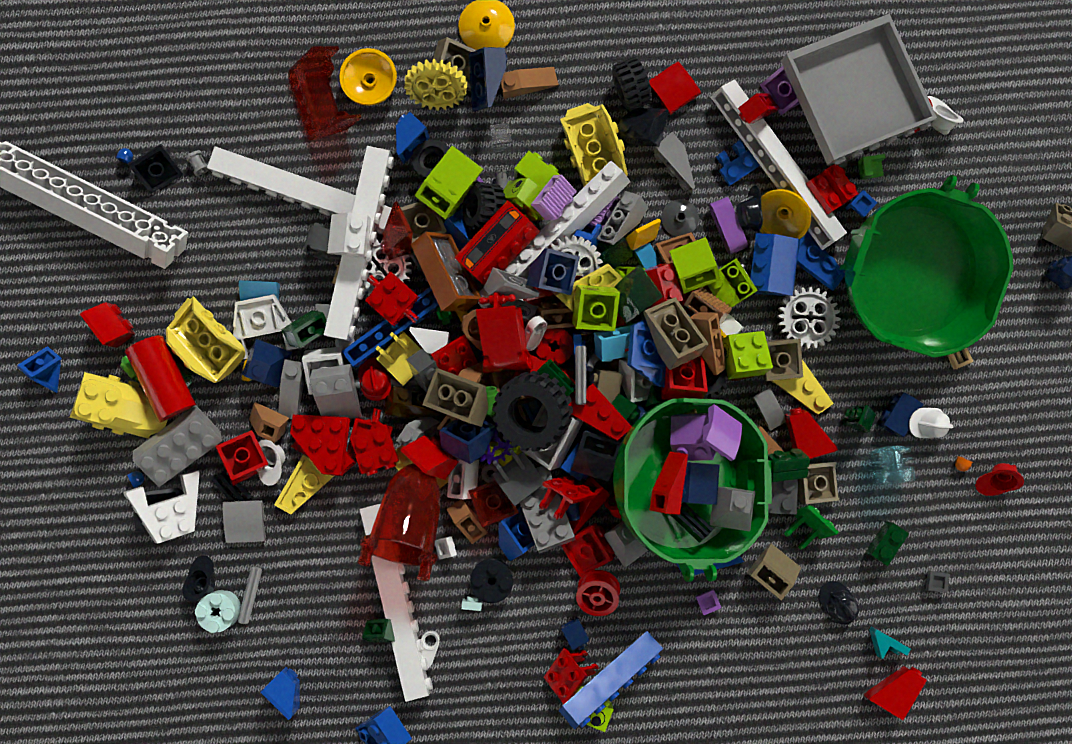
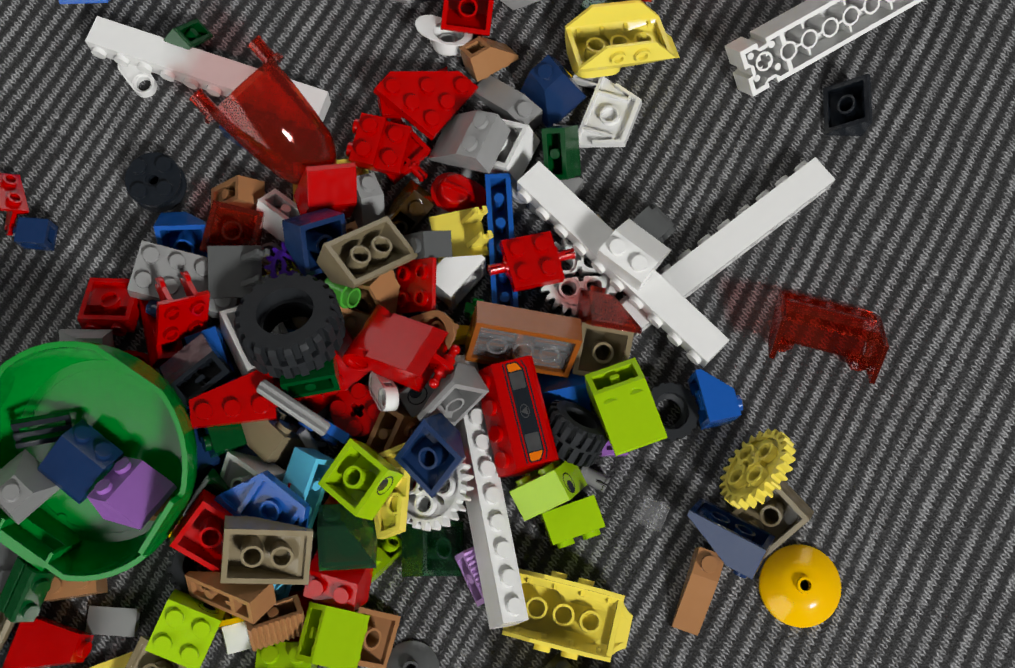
camera: 125 degrees right, 10 degrees down
blue hinge [116,148,133,164] -> none
light grey bush [186,150,209,176] -> none
dark azure slope [239,280,280,301] -> none
light yellow wing [274,454,334,514] -> none
yellow dish [340,48,397,105] -> none
white plate [434,536,457,559] -> none
light aqua plate [461,596,482,611] -> none
lavender brick [531,174,576,220] -> none
blue panel [574,224,602,247] -> none
red wheel [576,570,620,616] -> none
light grey slope [597,191,648,245] -> none
yellow slope [625,219,661,250] -> none
dark azure slope [632,242,661,269] -> none
red slope [649,451,688,515] -> none
medium lavender slope [703,404,742,461] -> none

